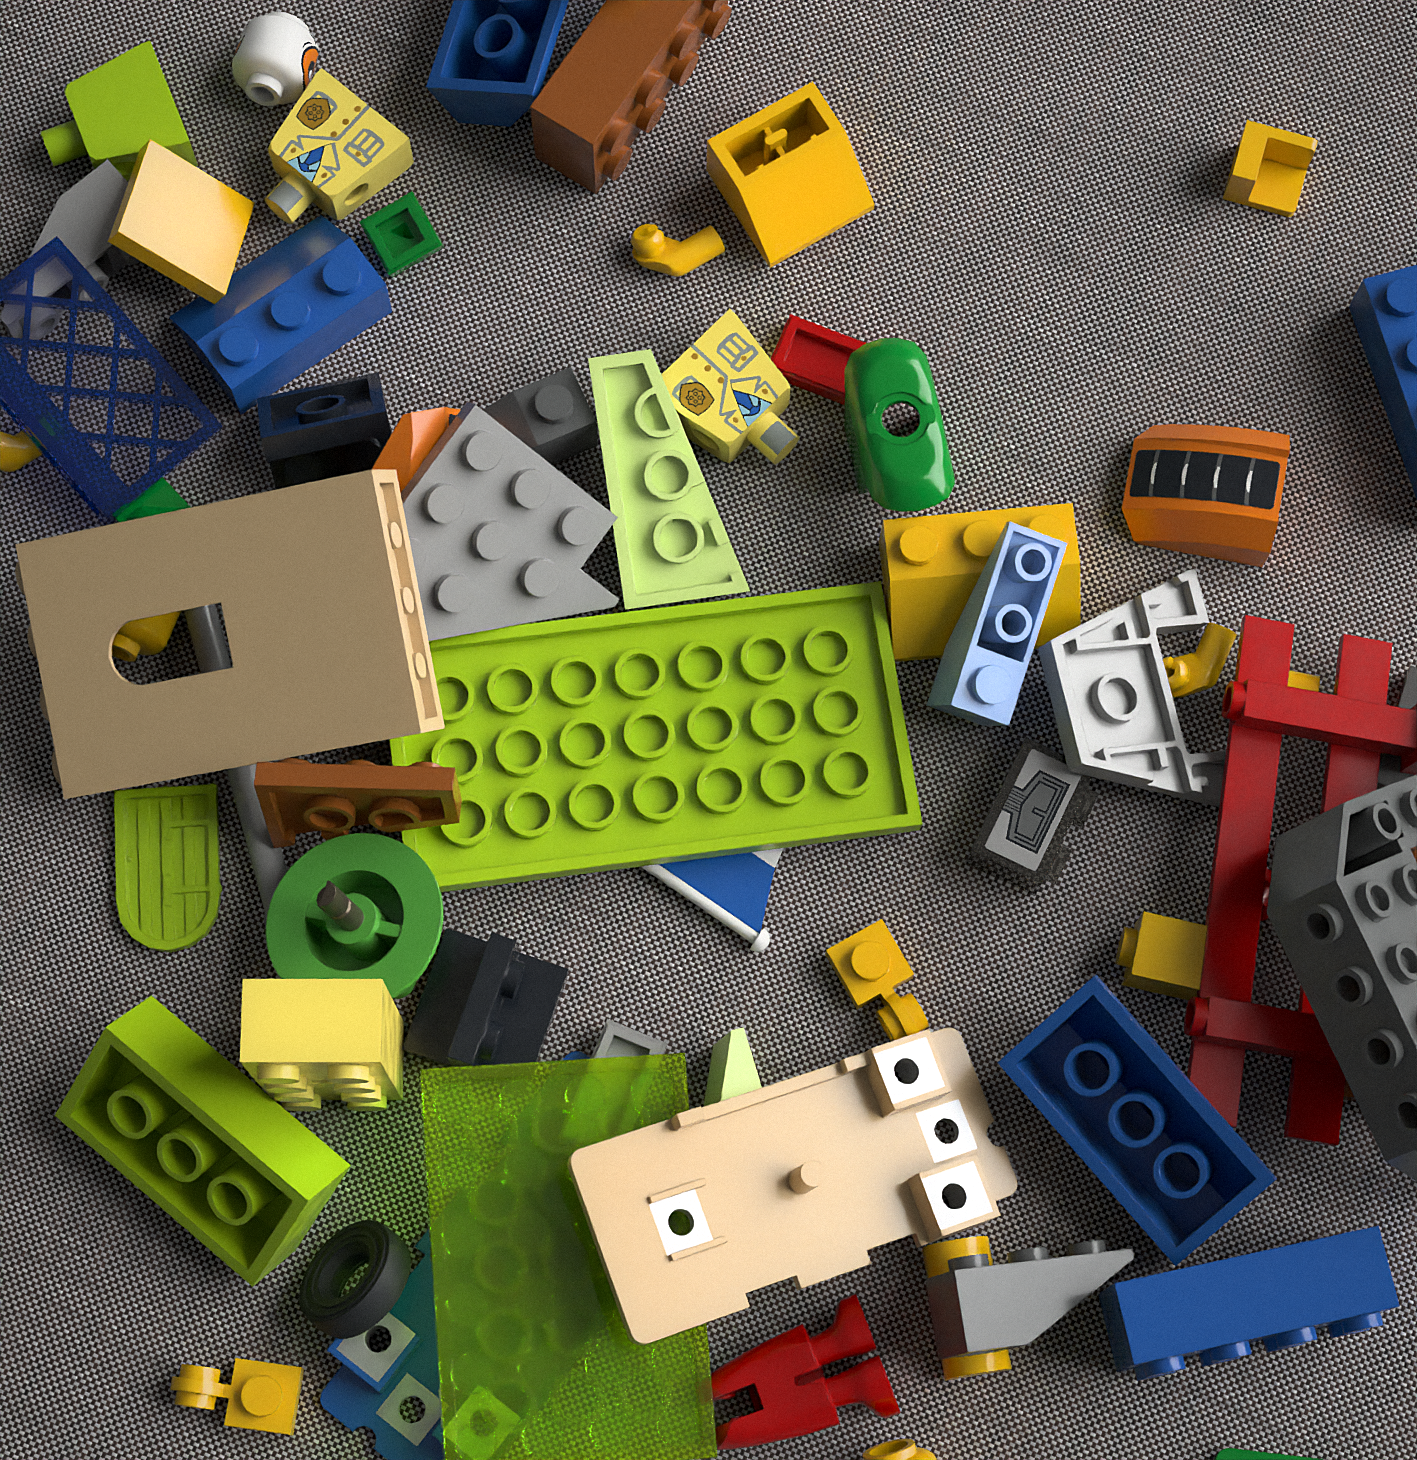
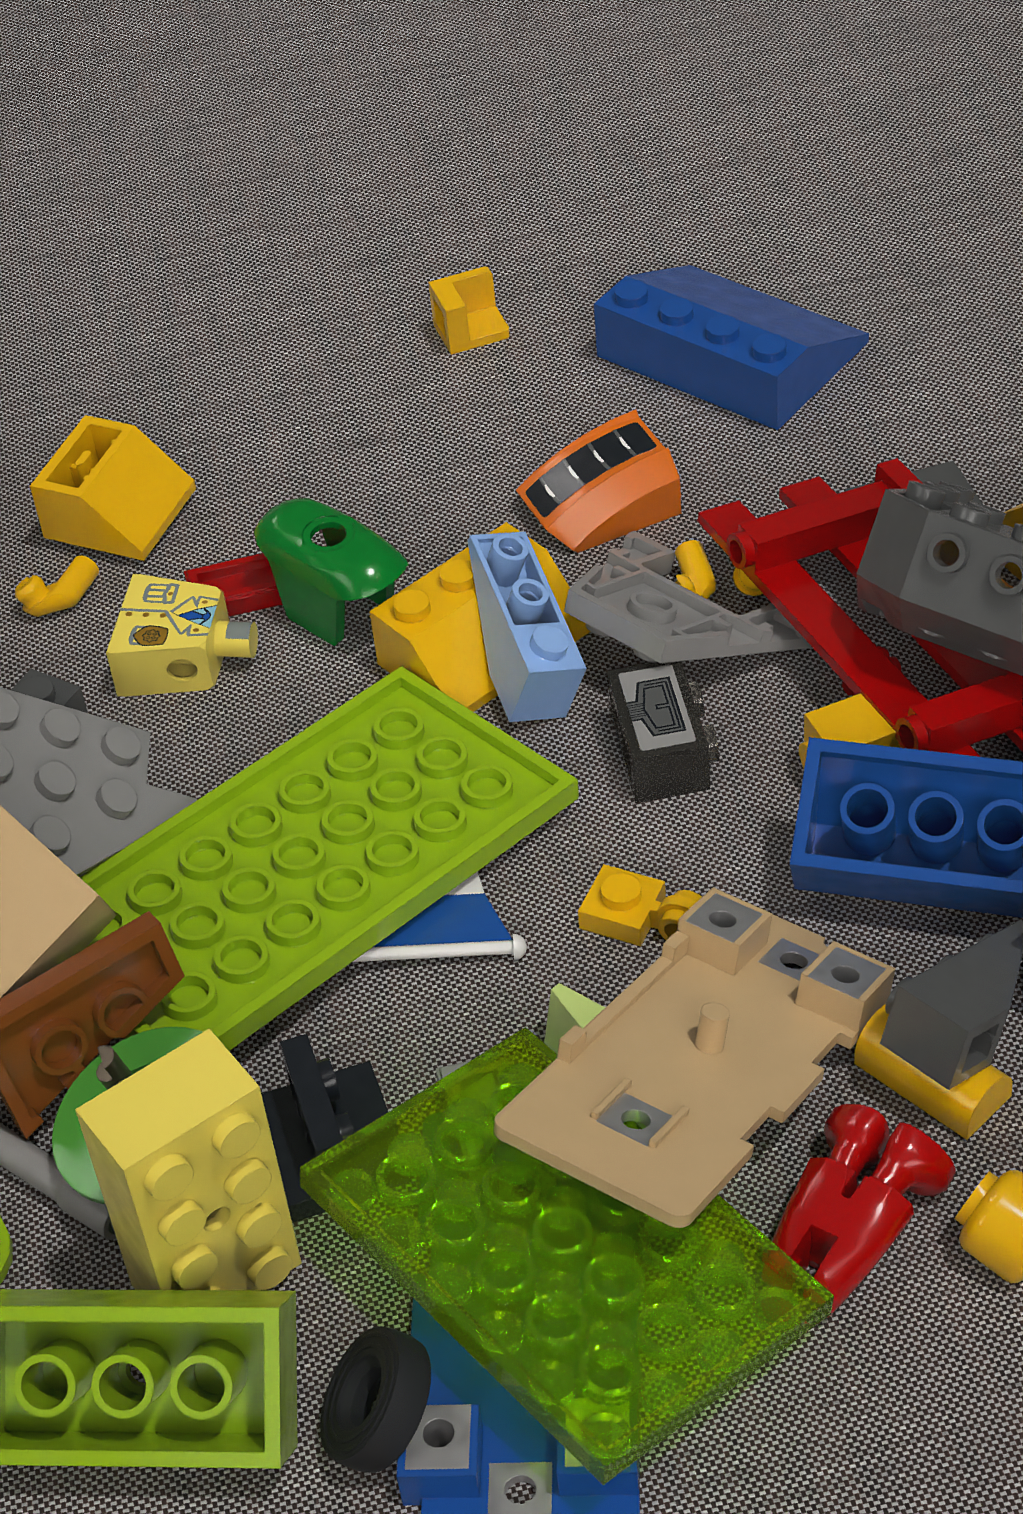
camera: 30 degrees left, 30 degrees down
yellowish green wing [588,349,750,610] -> none

